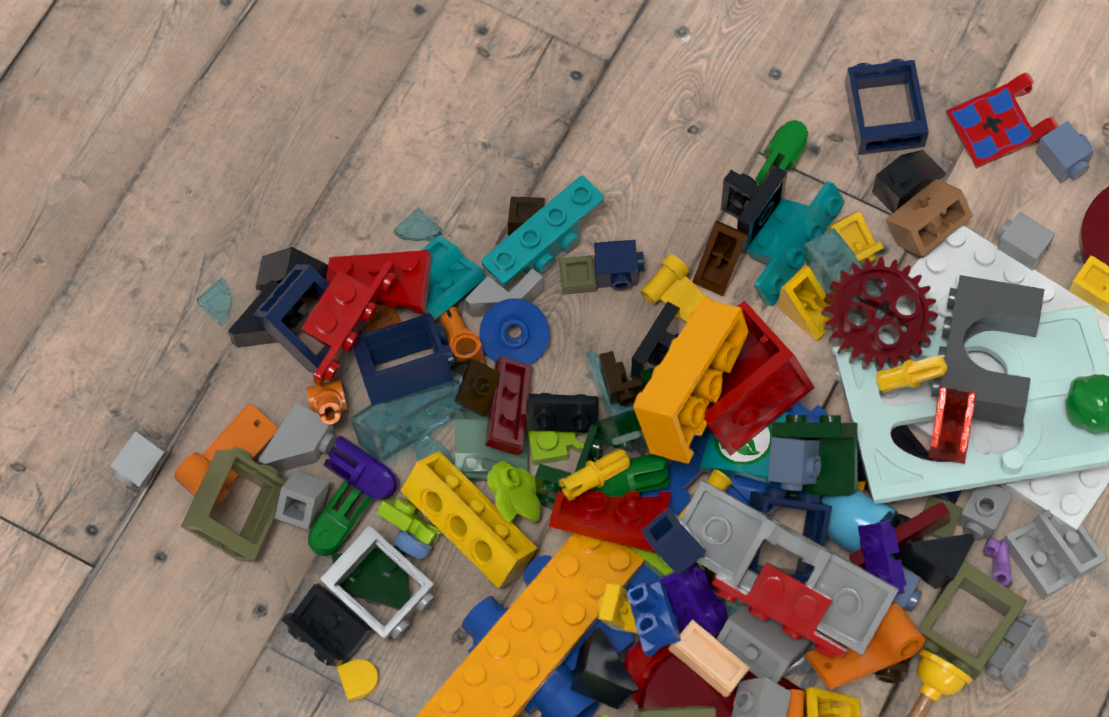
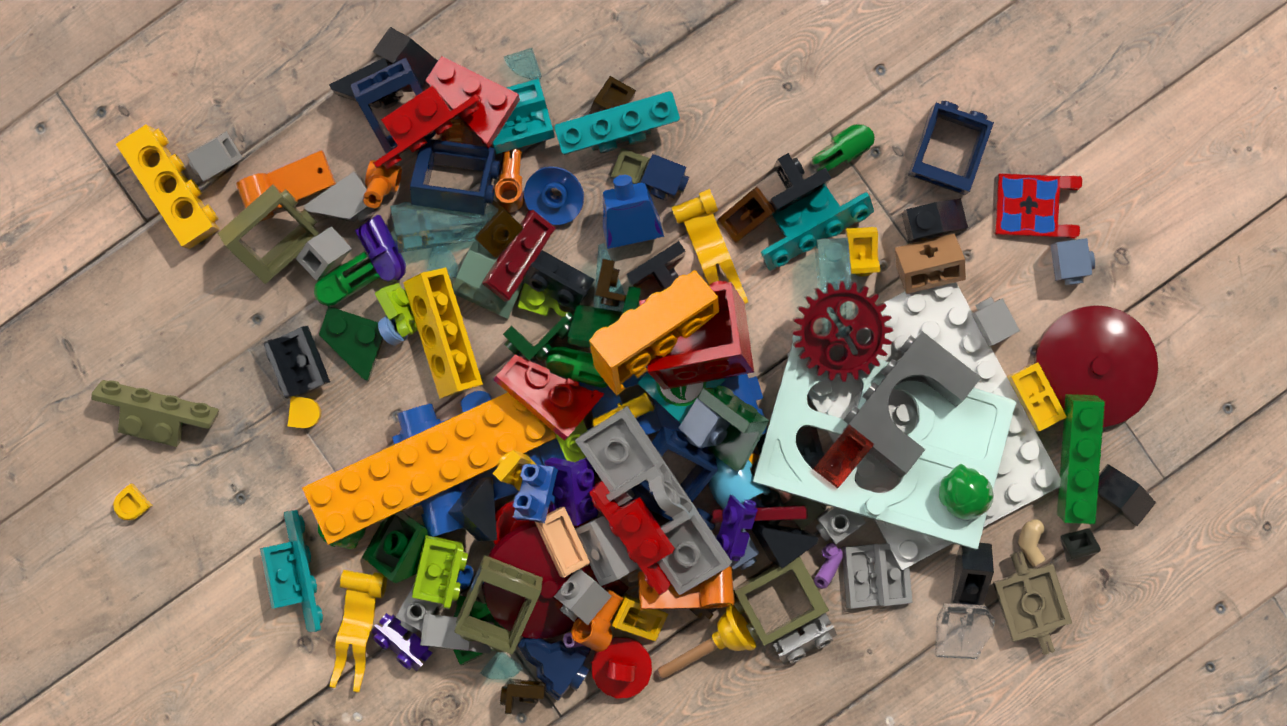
camera: 30 degrees right, 20 degrees up
clear light blue tile [196,277,232,326] -> none
light grey window [319,525,435,642] -> none
light grey slope [465,268,543,317] -> none
lime plate [487,461,541,523] -> none
yellow axle [559,449,630,501] -> none
dark blue brick [641,507,707,576] -> none
yellow slope [778,265,831,341] -> none
yellow axle [876,356,948,393] -> none
none -> yellow brick [116,124,220,249]
none -> blue torso [603,175,664,249]

